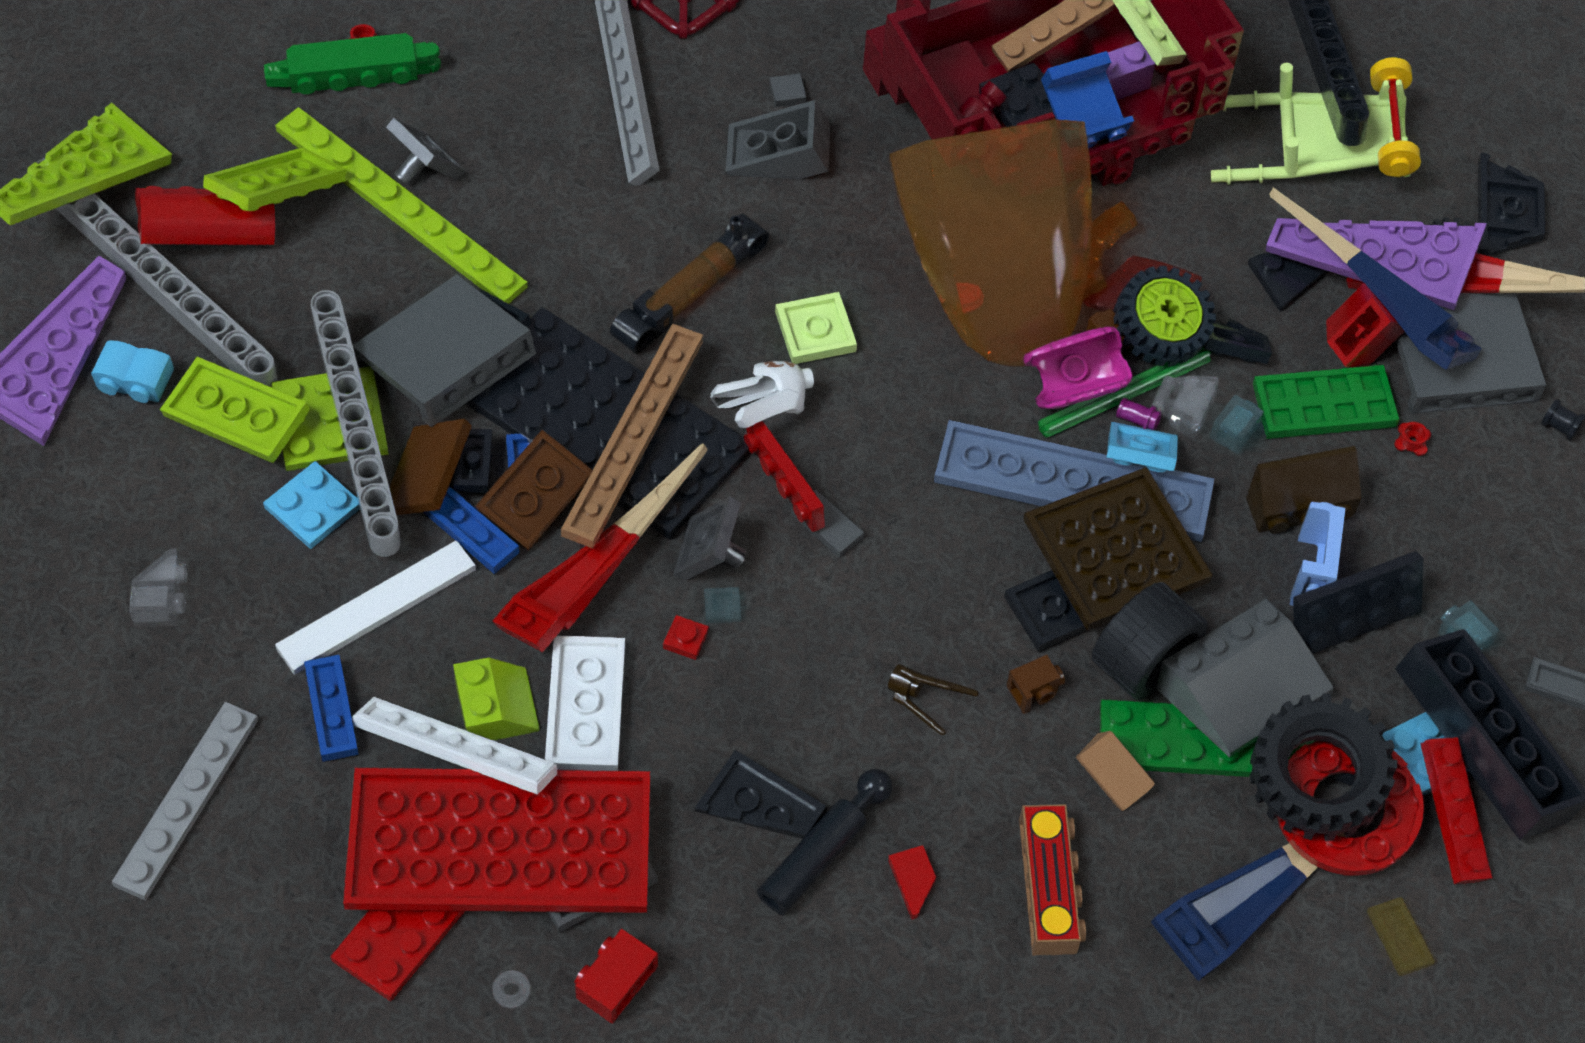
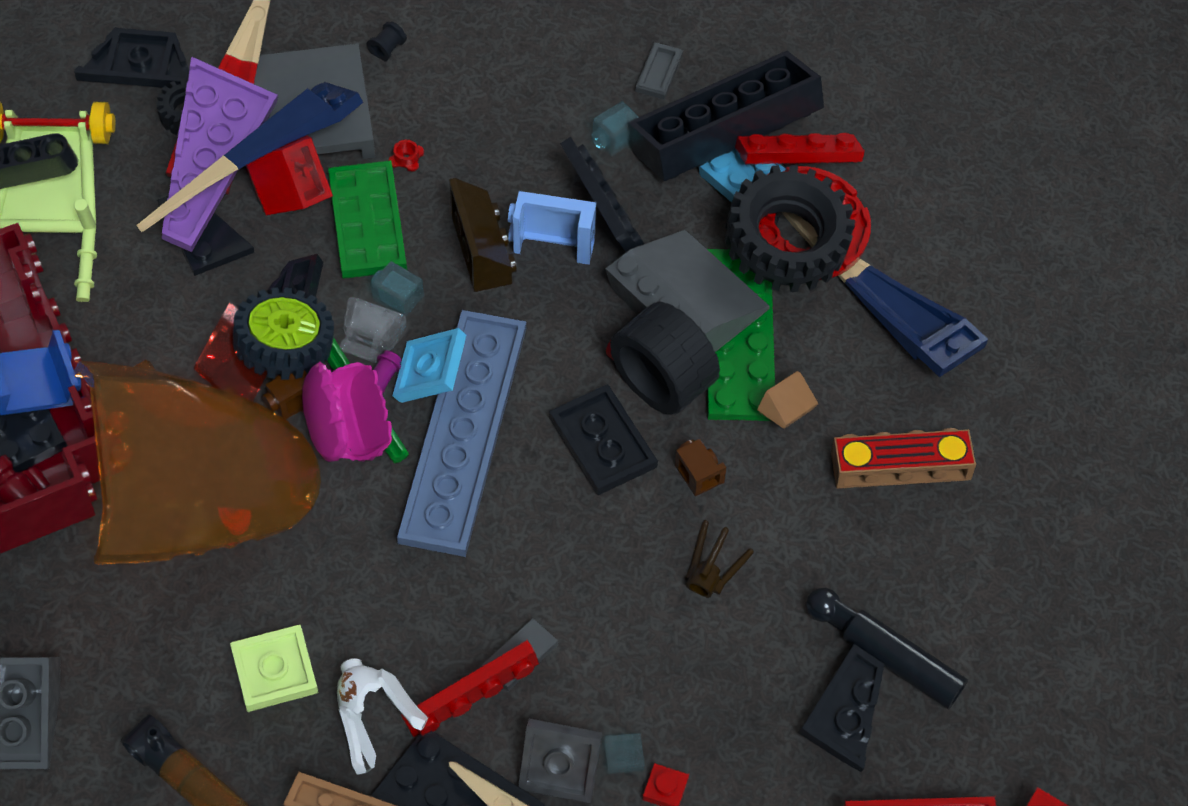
camera: 90 degrees left, 0 degrees up
red tile [888,845,936,920] -> none
dark brown plate [1023,467,1213,631] -> none
clear yellow tile [1367,897,1435,977] -> none

